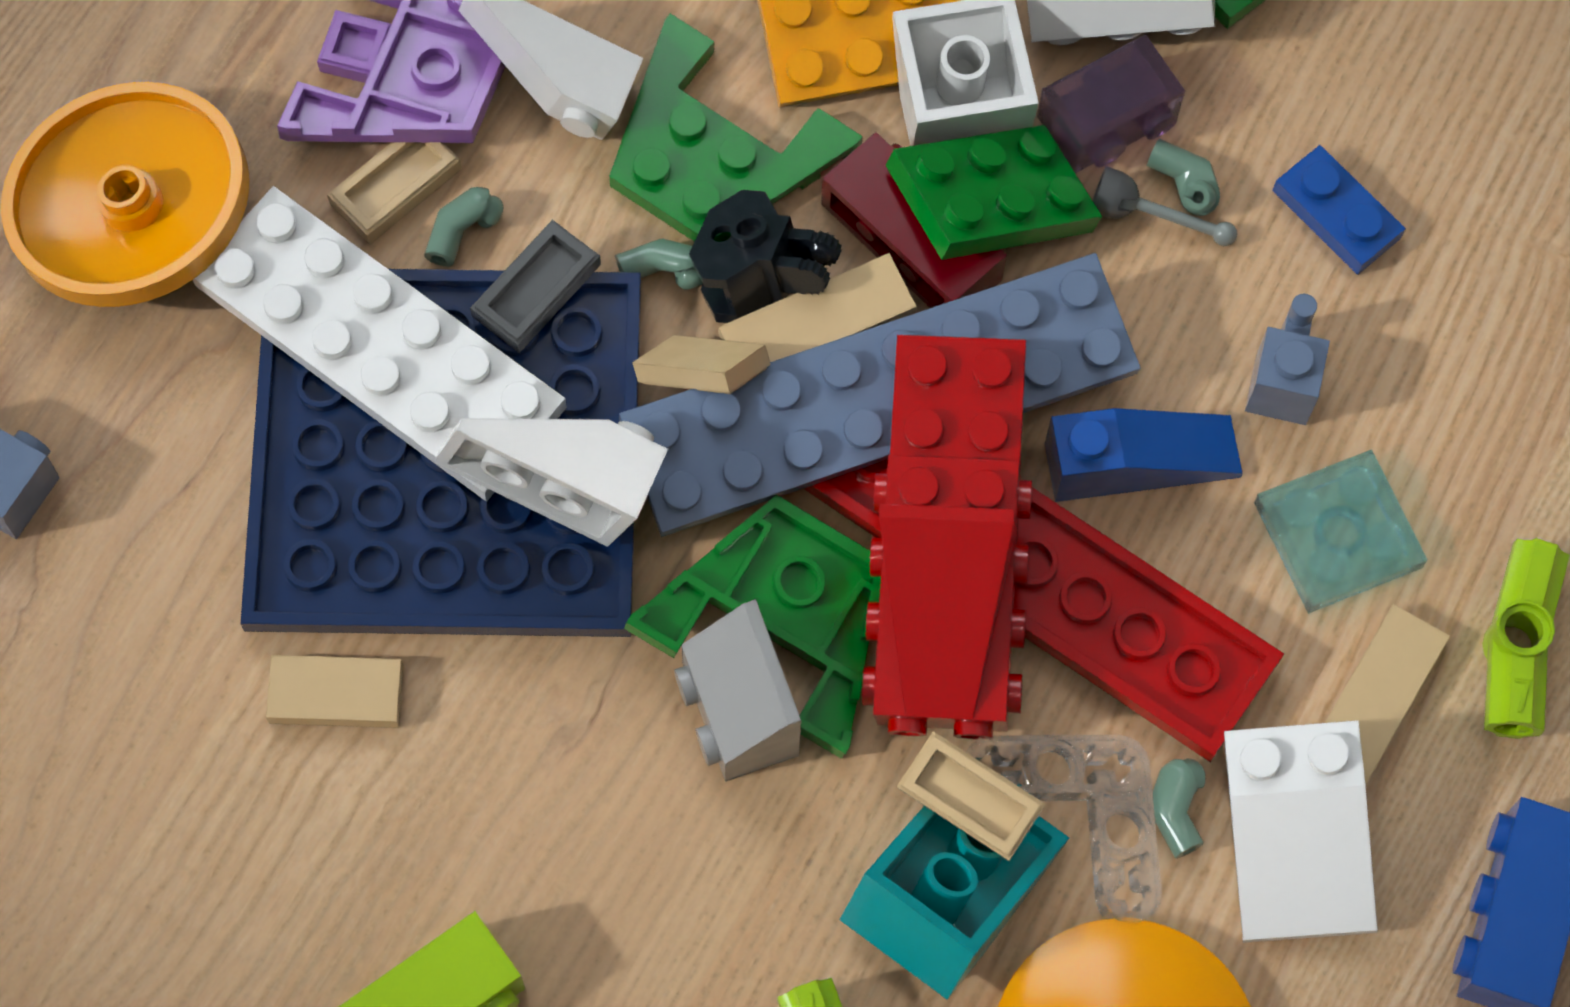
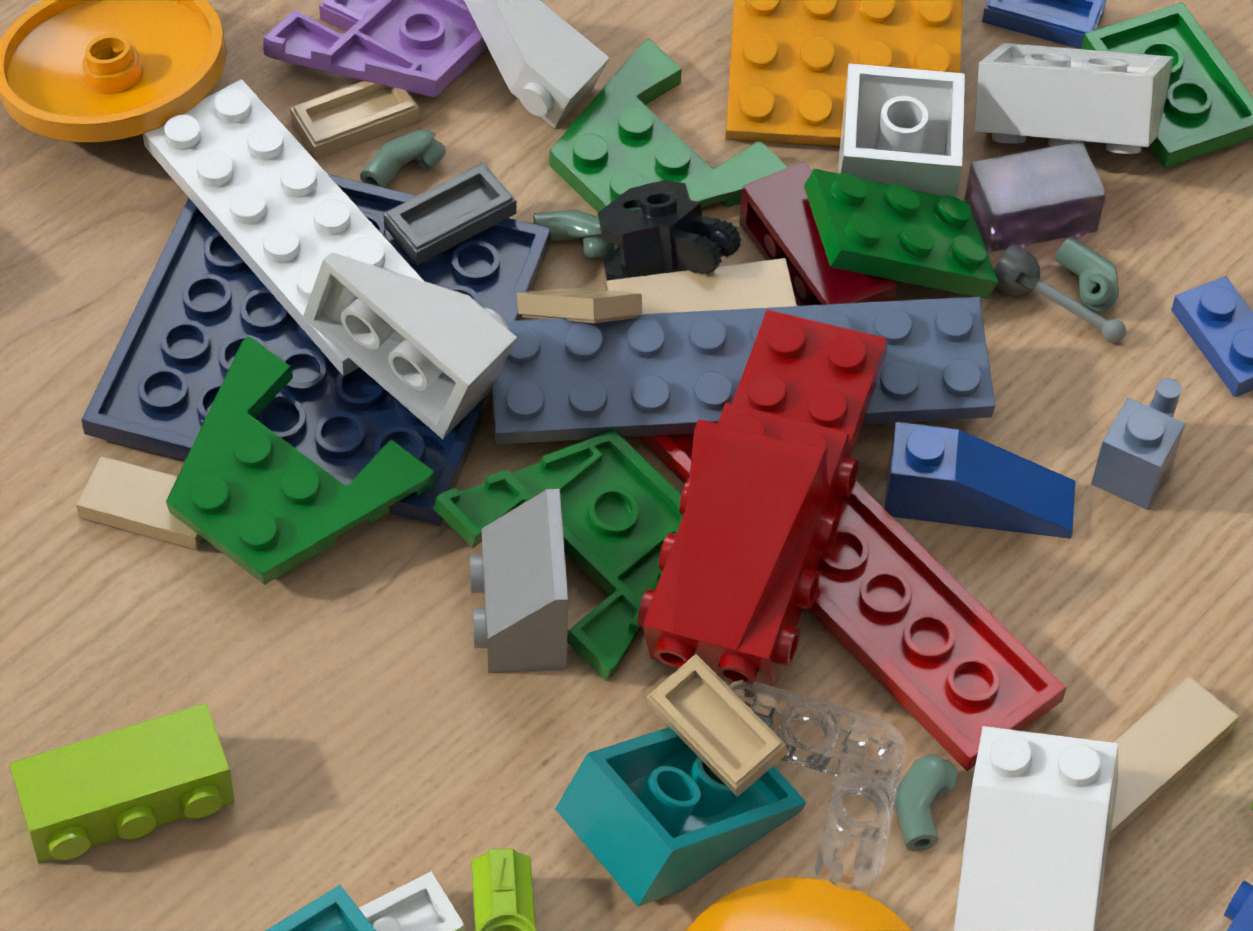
camera: 15 degrees right, 15 degrees down
clear light blue plate [1254,449,1428,614] -> none
none -> green wing [166,335,436,585]

